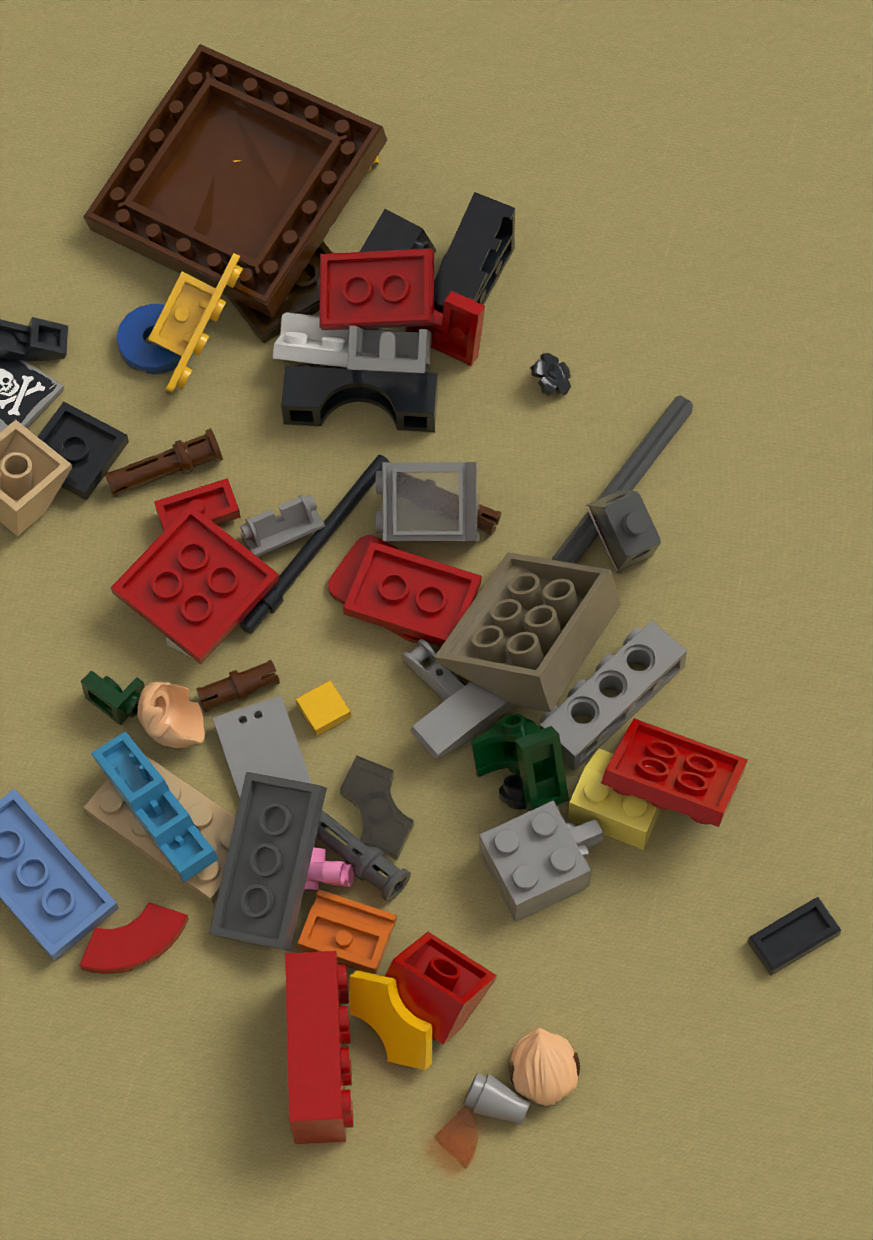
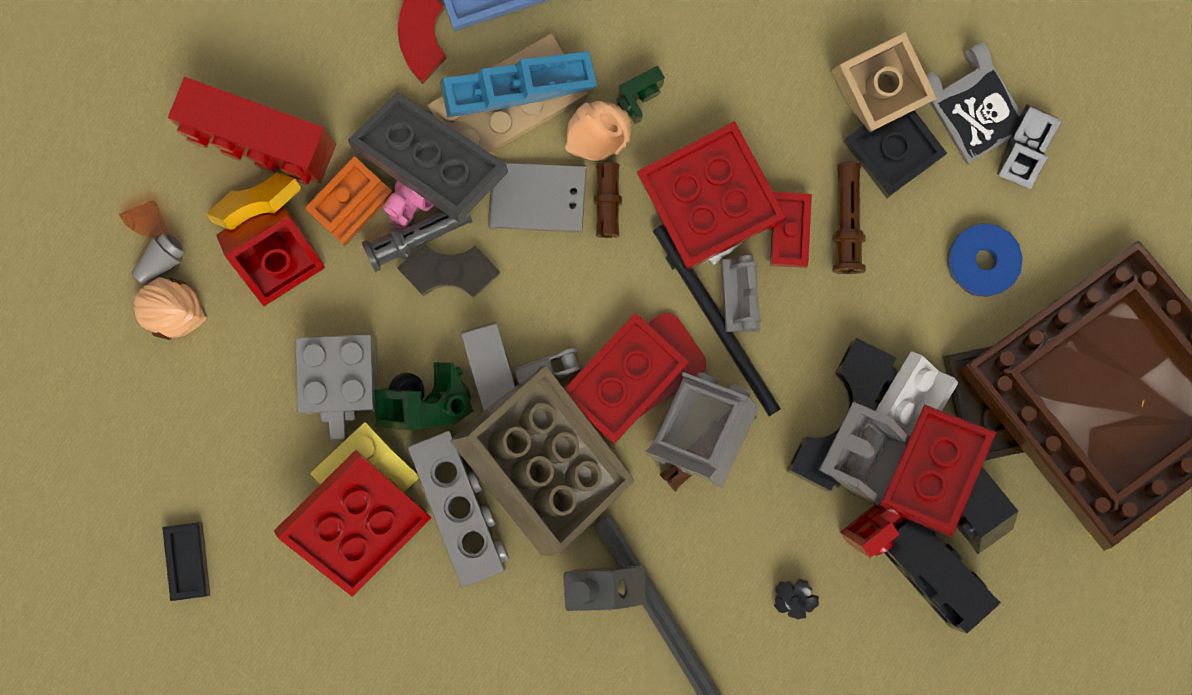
camera: 110 degrees right, 20 degrees up
yellow bracket [148,253,243,394] -> none
yellow tile [296,680,351,737] -> none

